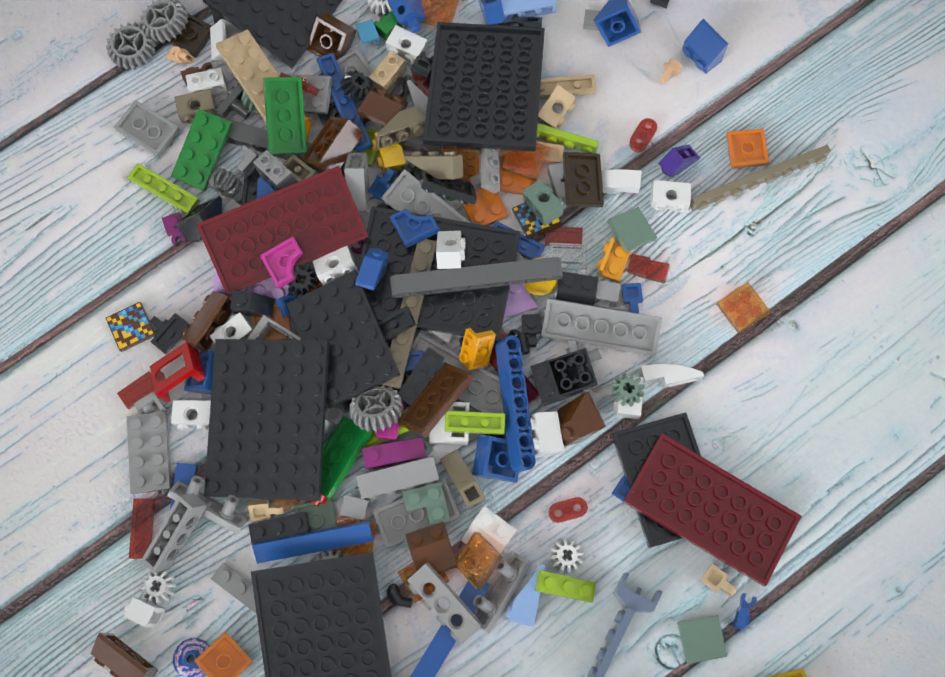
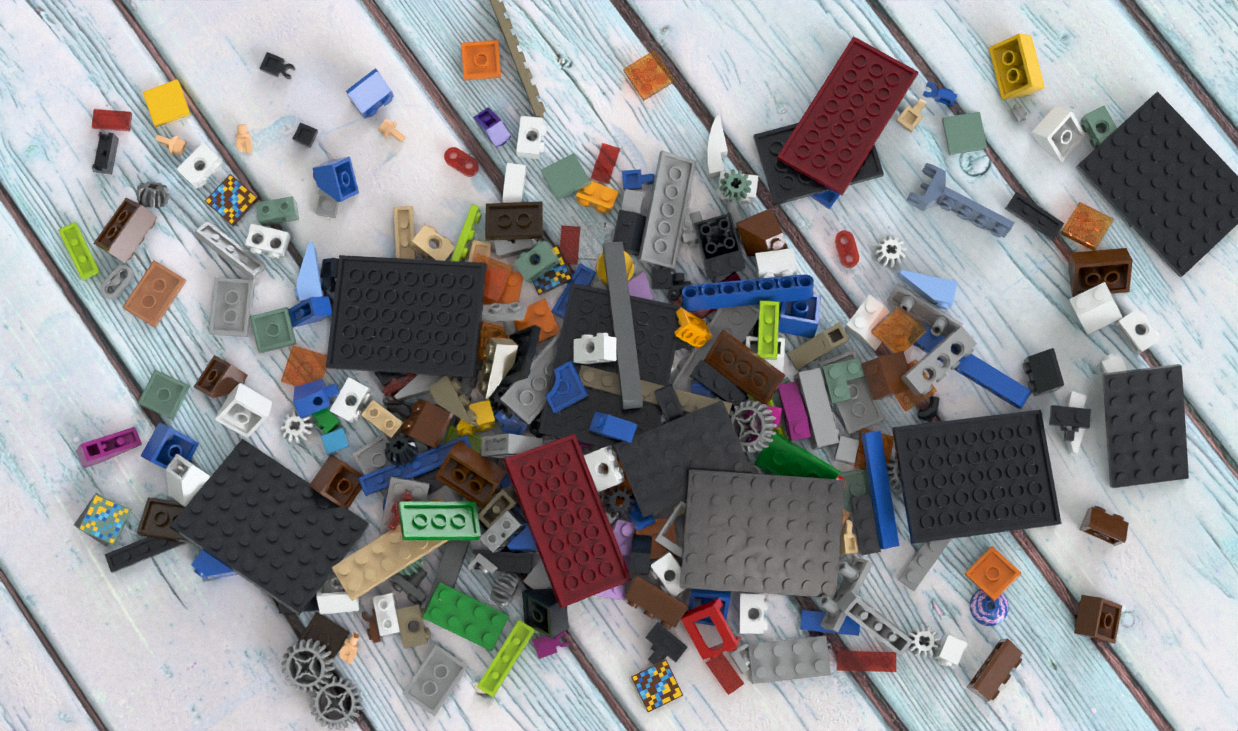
camera: 90 degrees left, 5 degrees up
dark pink tile [260,237,303,289] -> none
black plate [410,51,433,78] -> none
lime plate [535,570,596,603] -> none

